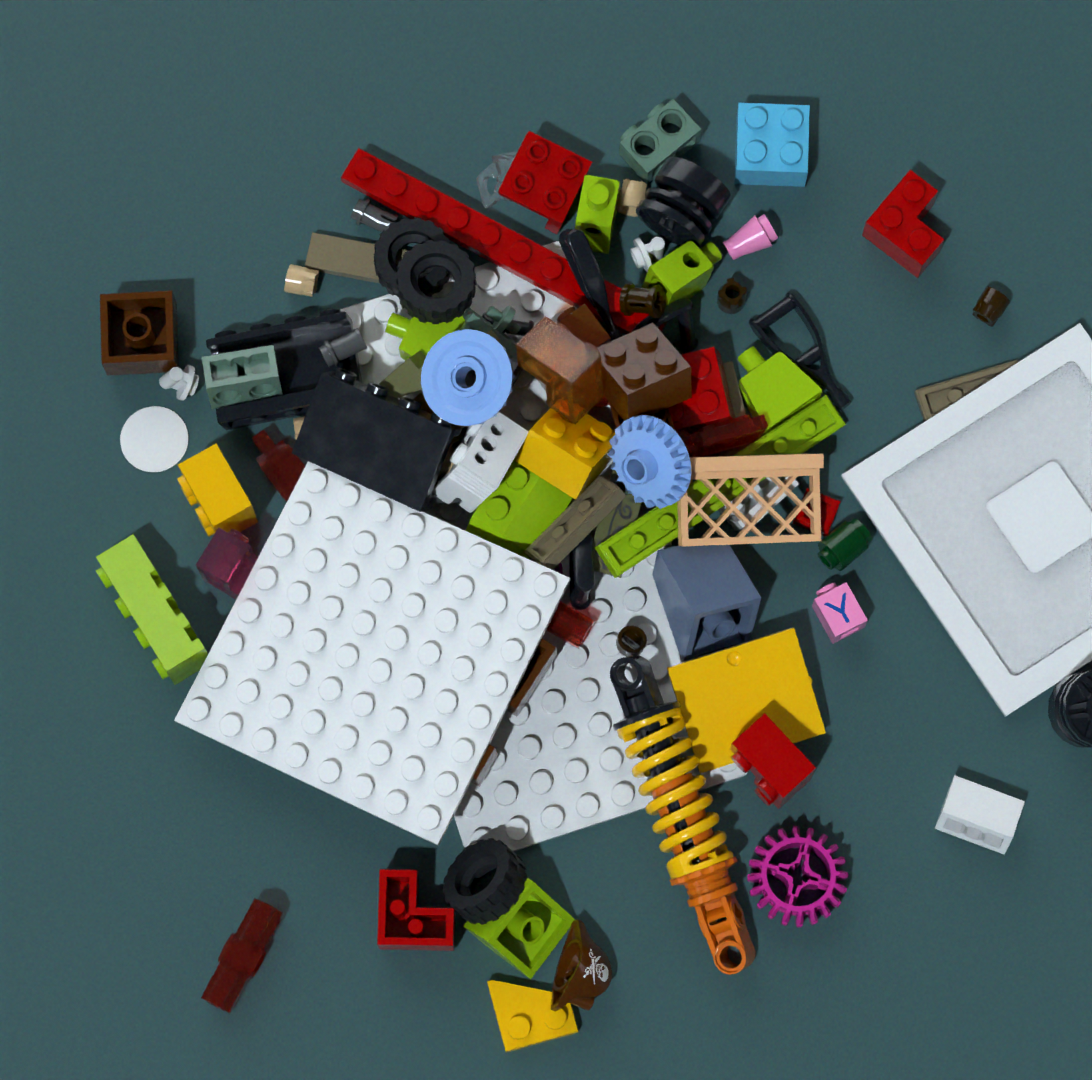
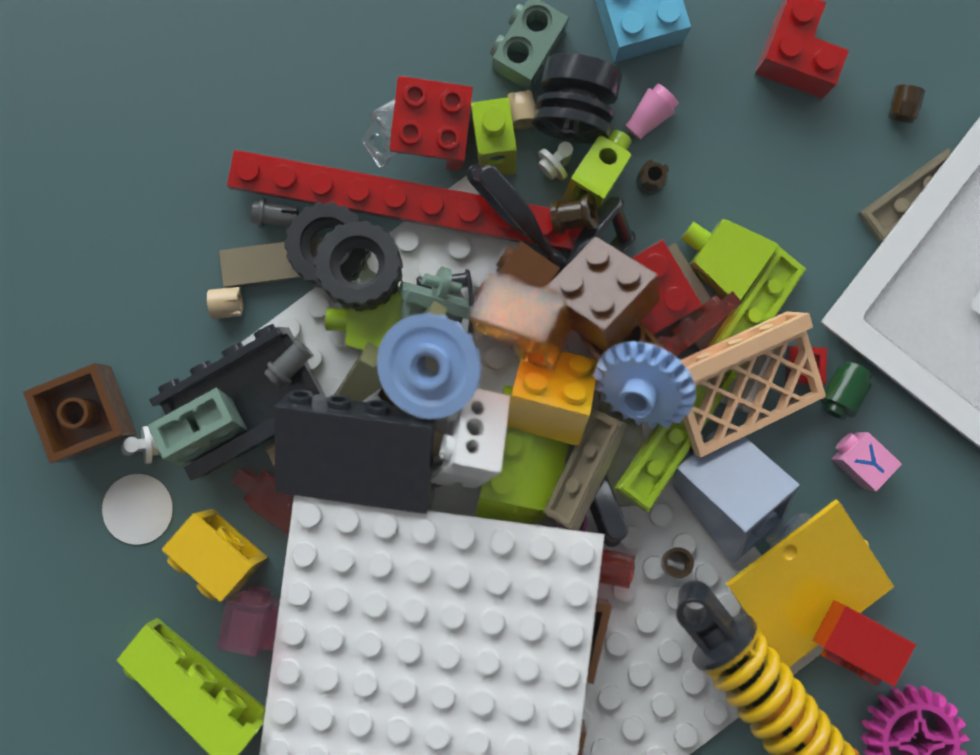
camera: 20 degrees left, 10 degrees up
black piece [749,293,852,411] -> none

